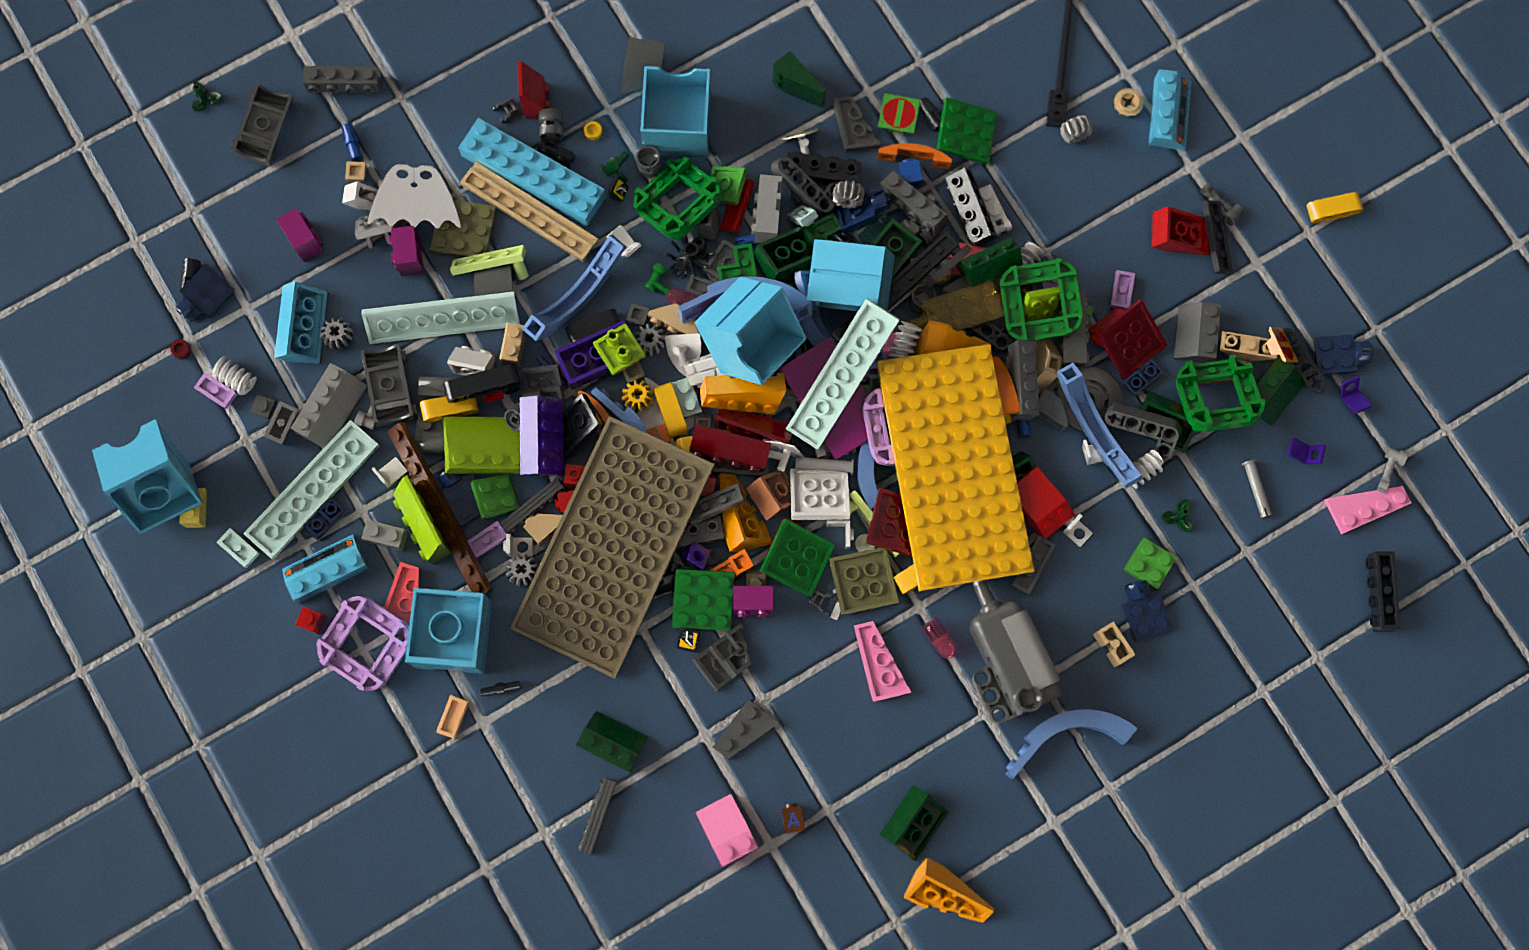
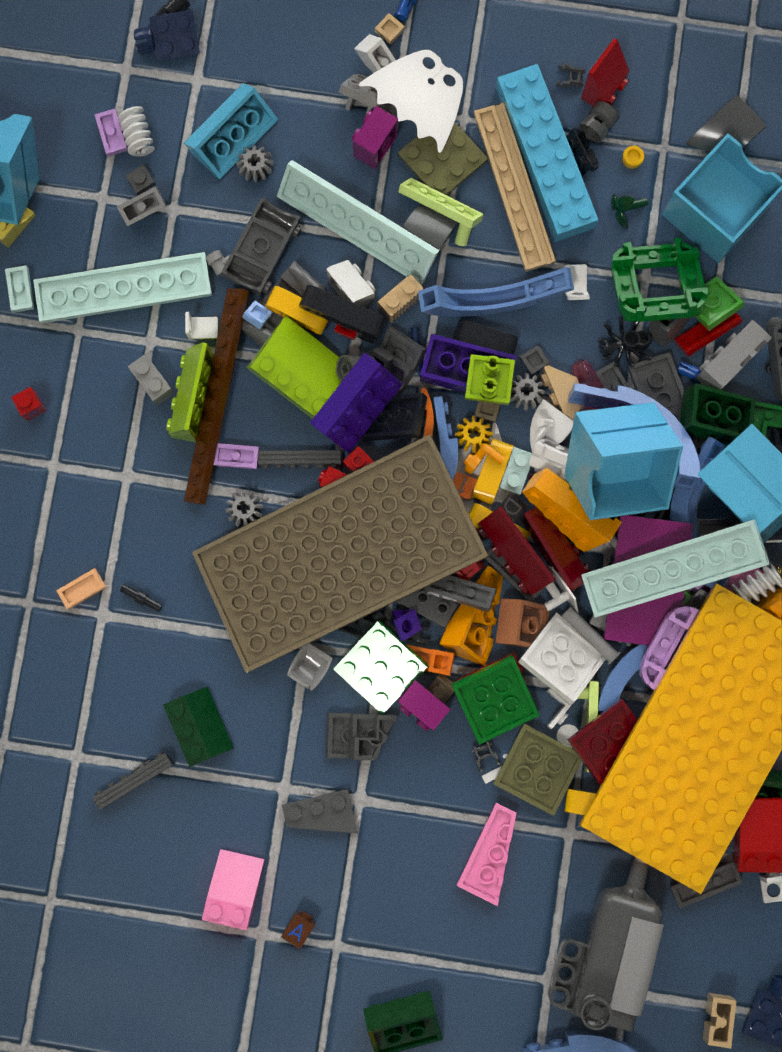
camera: 45 degrees right, 5 degrees up
dark red tile [170,339,191,359] -> none
magenta brick [276,208,323,262] -> none
medium azure slope [282,534,370,604] -> none
light grey slope [291,363,368,448] -> none
dark blue slope [303,498,345,541] -> none
lavender plate [316,596,409,691] -> none
coral wing [384,562,420,625] -> none
medium azure piece [405,588,492,674] -> none
dark blue plate [438,471,480,527] -> none
bright green plate [470,474,519,519] -> none
white bracket [503,534,533,557] -> none
tan slope [523,514,563,547] -> none
slope [608,175,629,202] -> none
dark grey wheel [636,145,661,178] -> none
green piece [644,263,671,295] -> none
slope [677,628,700,653] -> none
green plate [717,243,757,281] -> none
light aqua plate [787,205,819,227] -> none
clear pink arm [921,616,957,658] -> none
none -> light blue tile [242,301,273,329]
none -> light grey piece [287,643,333,691]
none -> light orange plate [463,443,506,475]

